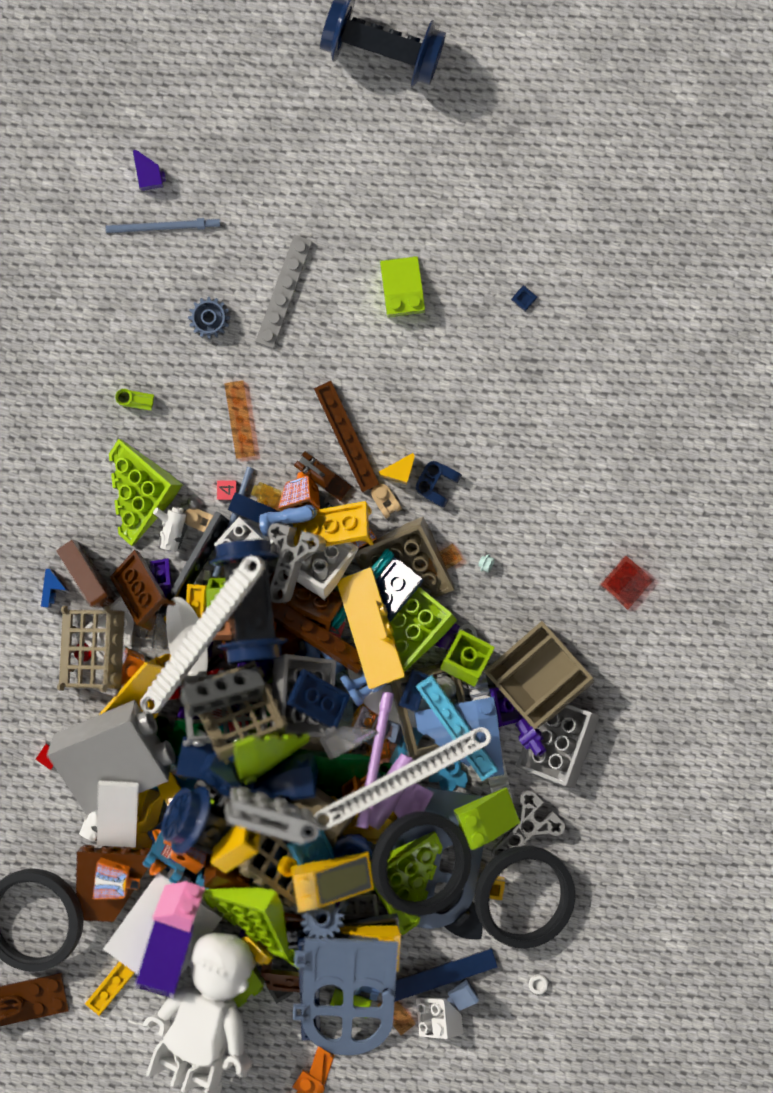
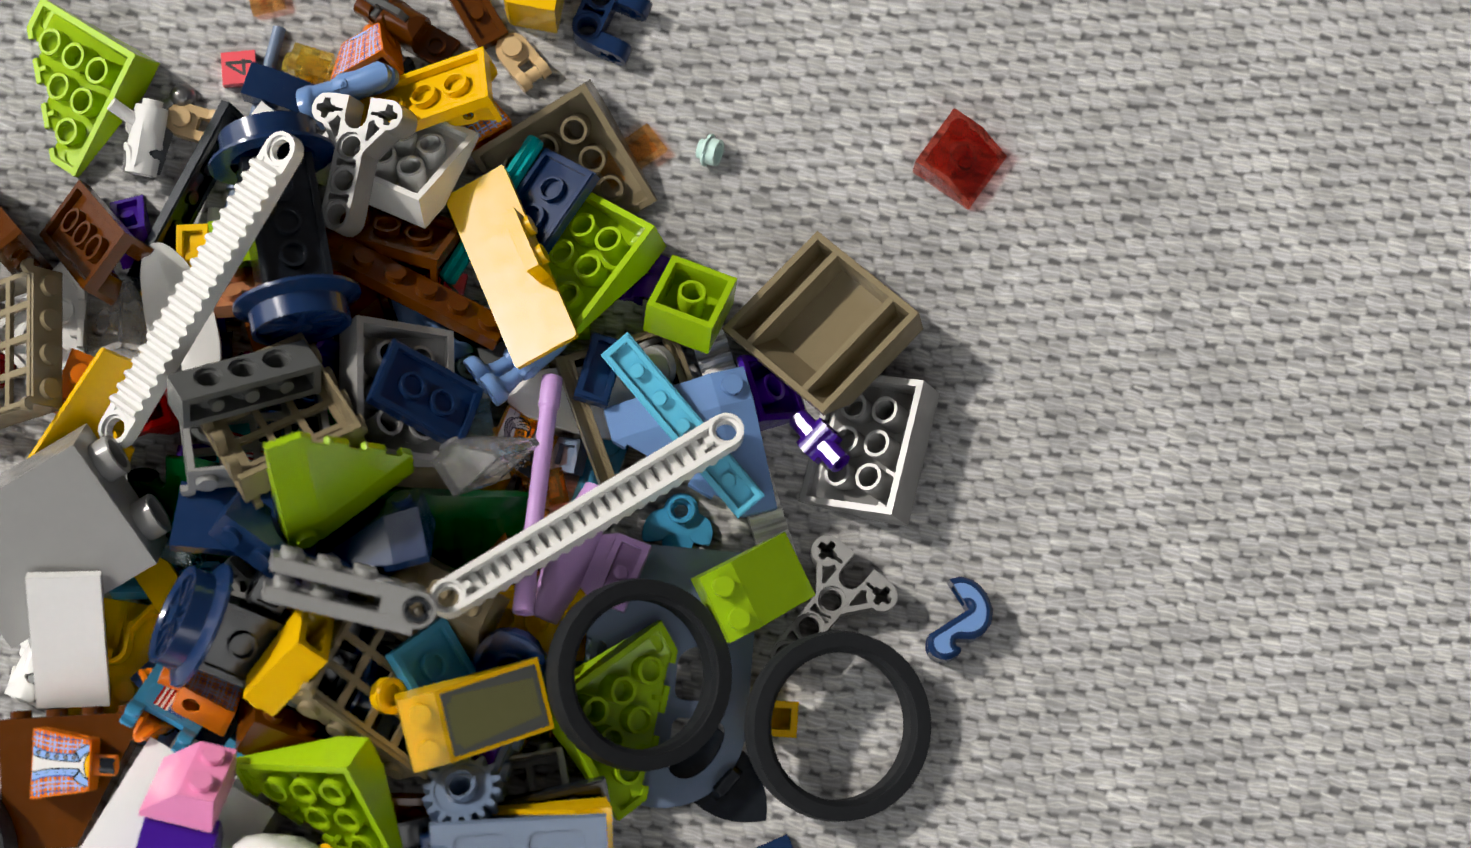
camera: 10 degrees left, 10 degrees down
none -> dark blue animal [925,576,993,664]

